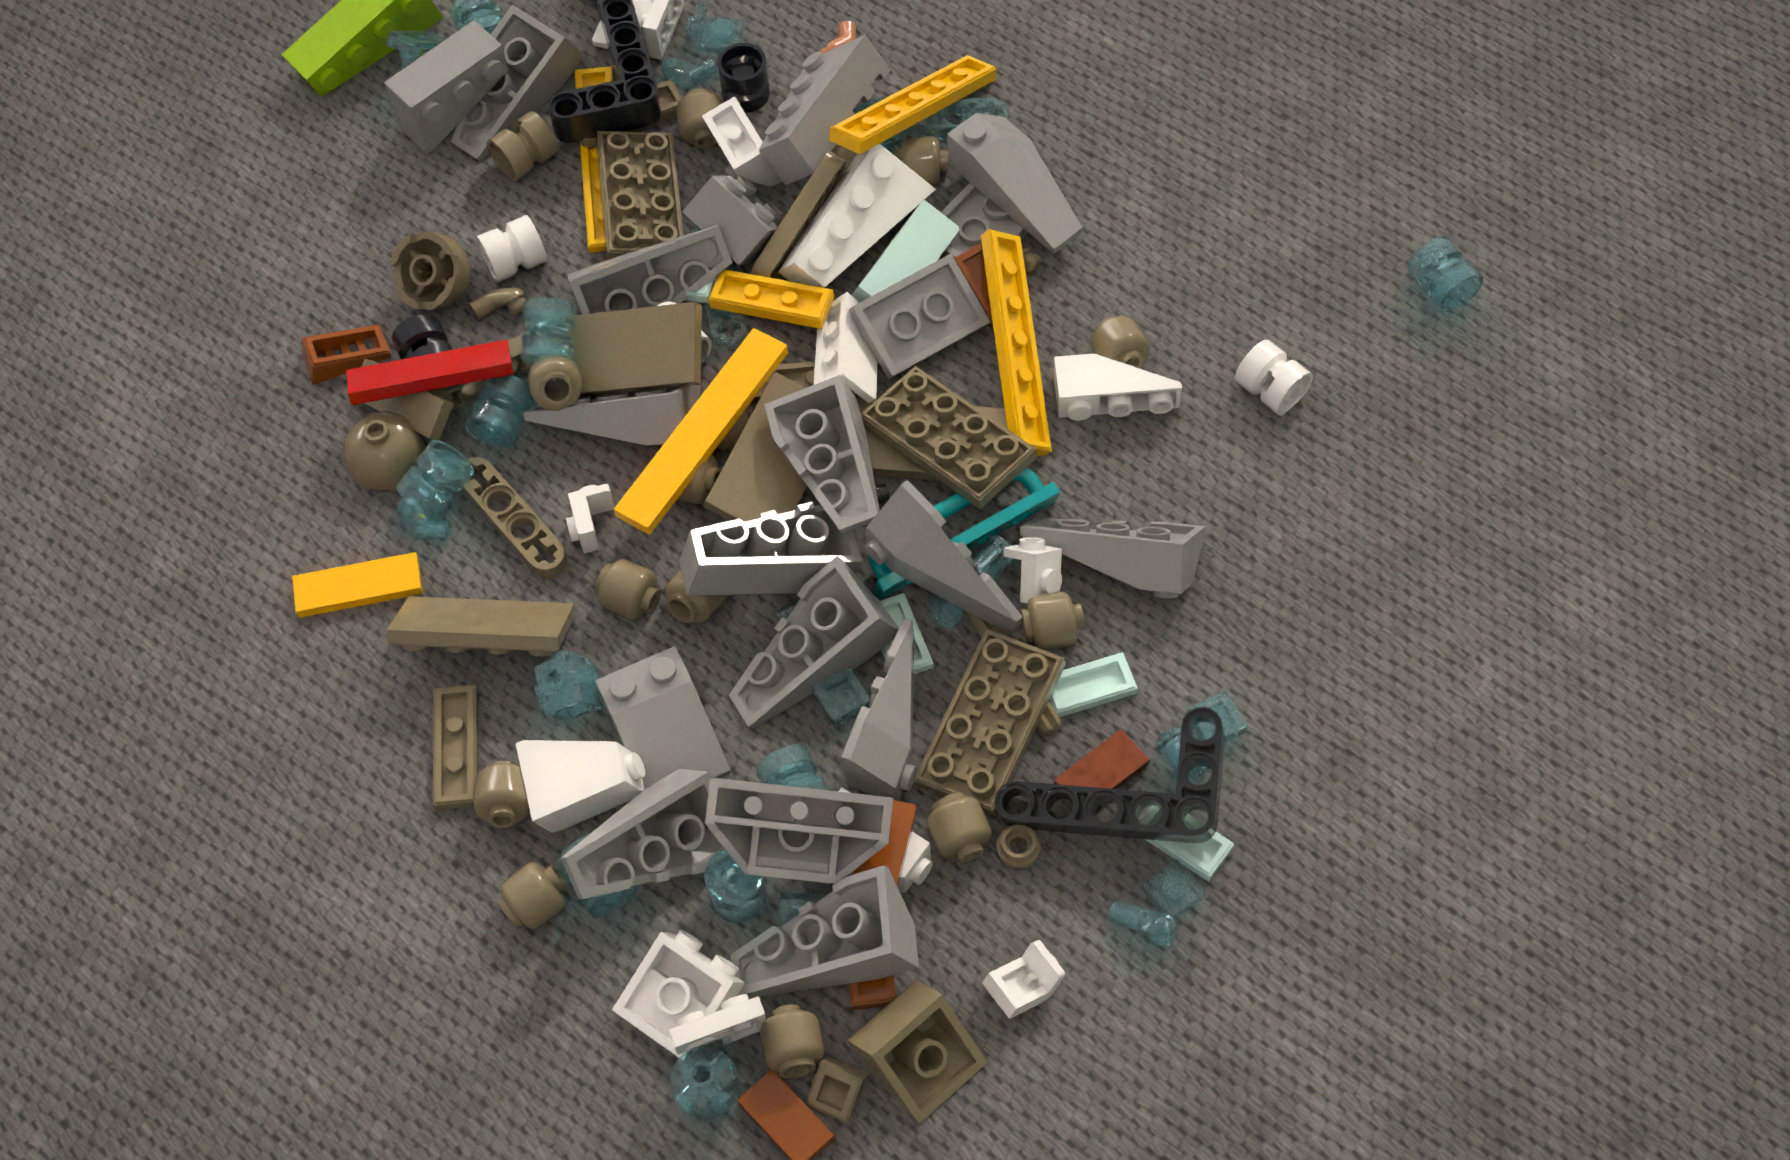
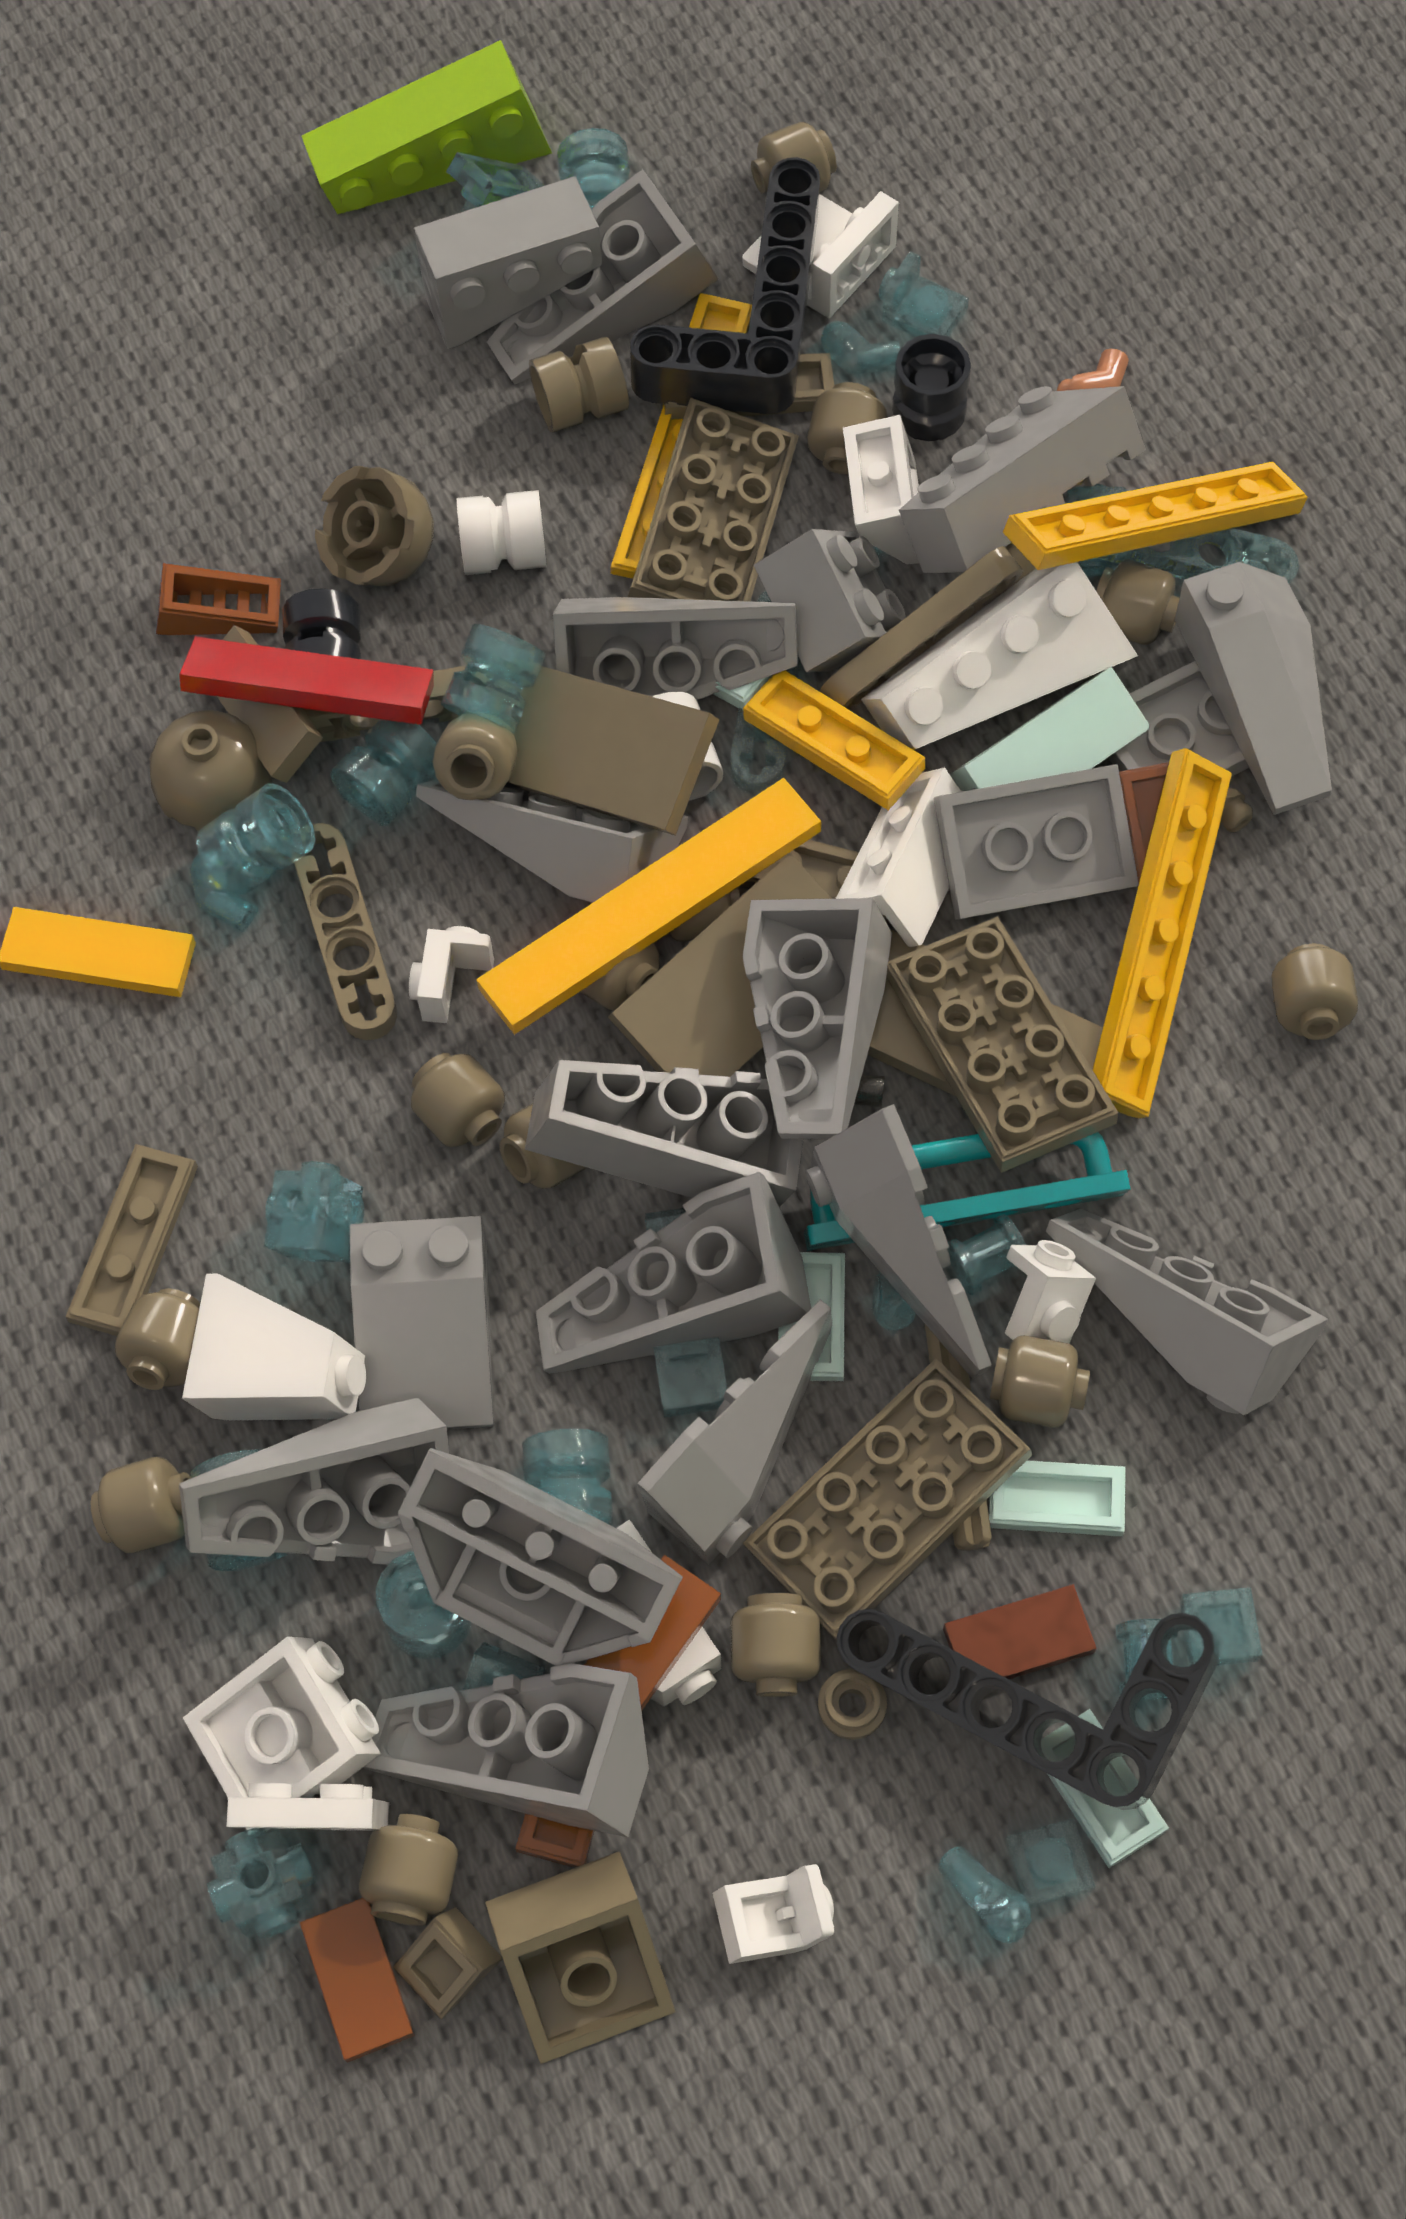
camera: 20 degrees right, 5 degrees up
dark tan tile [387,596,575,656] -> none
dark tan arm [468,287,529,321] -> none
white slope [1053,354,1182,421] -> none

